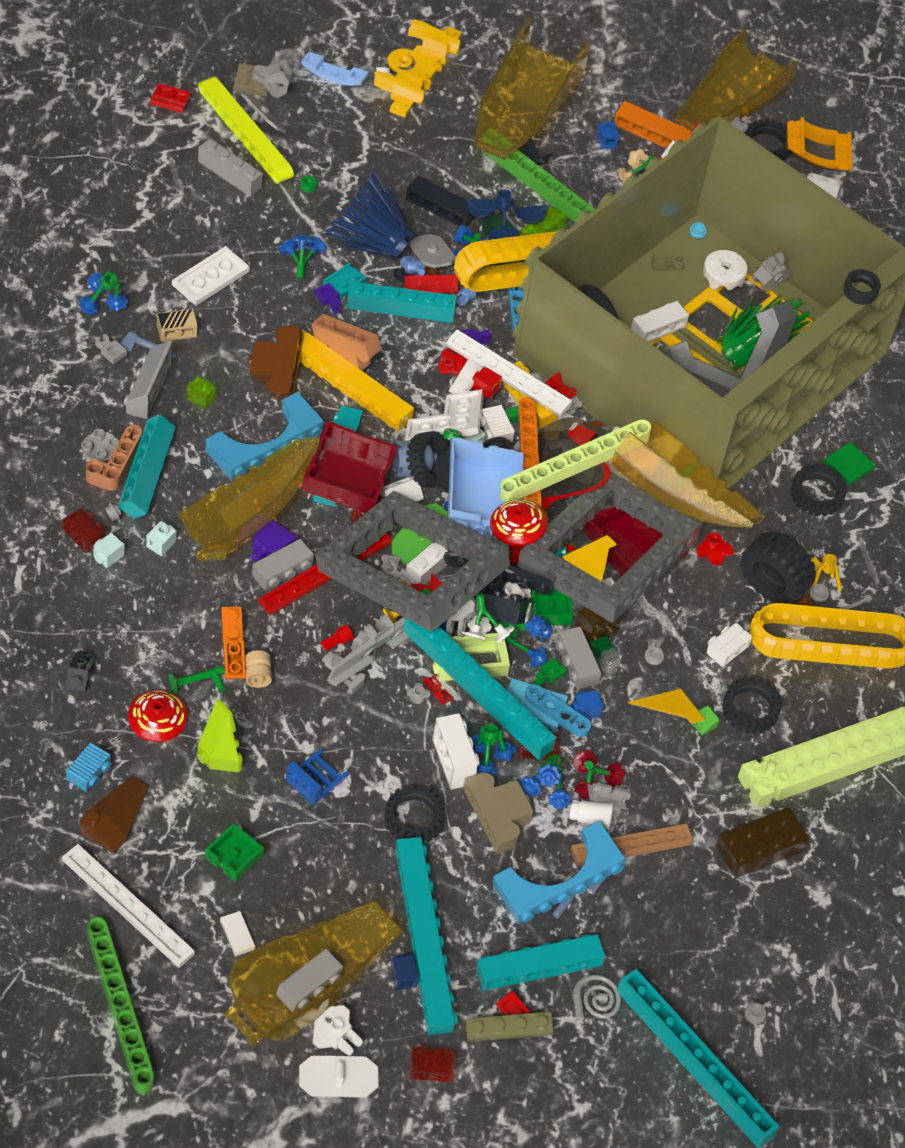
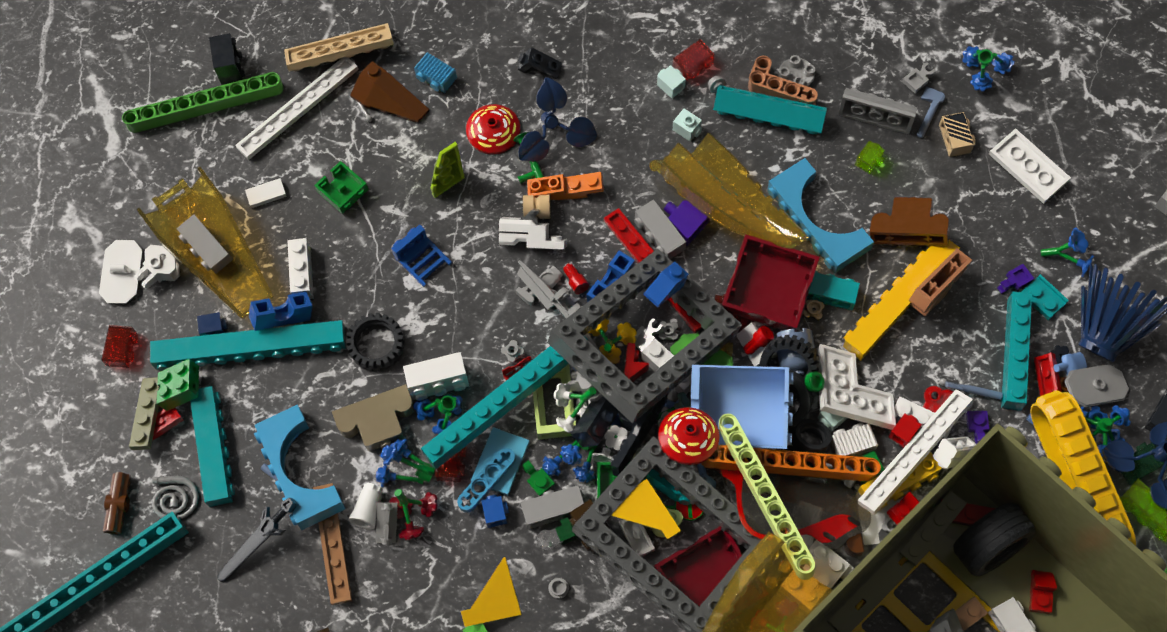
camera: 105 degrees right, 15 degrees up
none -> reddish brown piece [103,472,131,535]
none -> green piece [157,358,199,411]
none -> black container [209,33,245,85]
none -> sword [217,498,297,582]
none -> blue arch [249,292,312,331]
none -> tan plate [284,23,394,71]
none -> white brick [288,238,314,299]
none -> white plate [499,209,567,249]
none -> dark blue plant [518,77,597,162]
none -> blue arch [587,250,635,302]
none -> blue slope [644,261,689,307]
none -> red piece [743,326,774,355]
none -> white brick [933,437,976,469]
none -> sand blue piece [945,381,1003,400]
none -> red slope [1029,570,1057,614]

